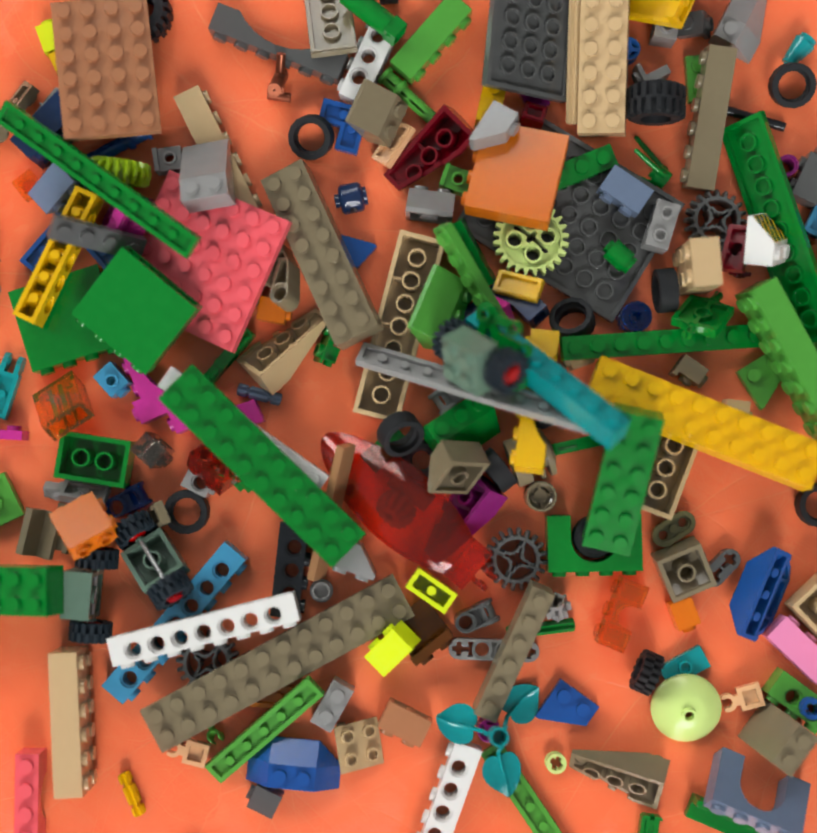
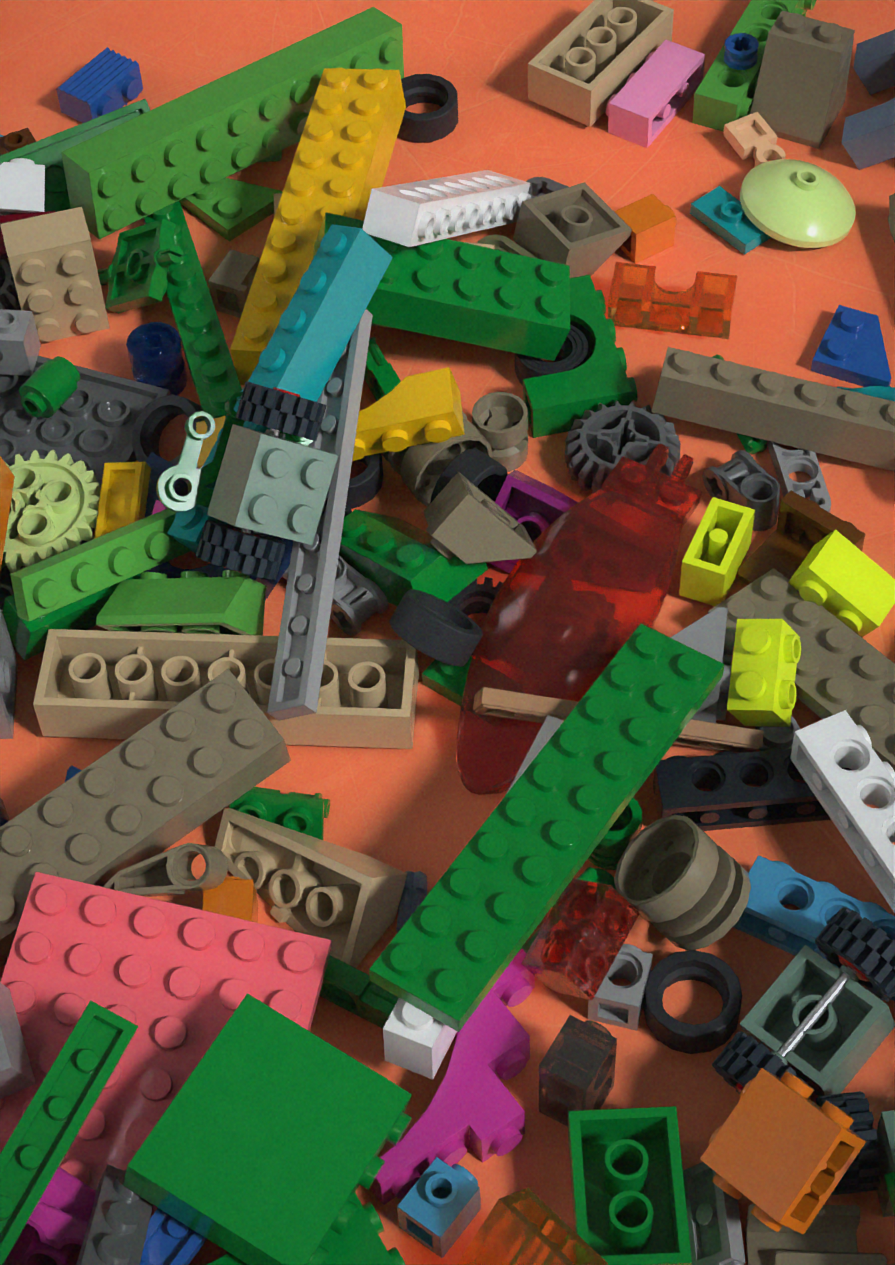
camera: 105 degrees left, 35 degrees down
clear blue piece [105,481,153,518] -> none
dark tan tile [147,500,171,528] -> none
black tyre [629,649,665,696] -> none
black tyre [651,268,680,313] -> none
blue wedge [729,546,792,642] -> none
none -> white brick [362,170,531,247]
none -> dark tan wheel [614,815,751,950]
none -> neon yellow brick [727,619,801,727]

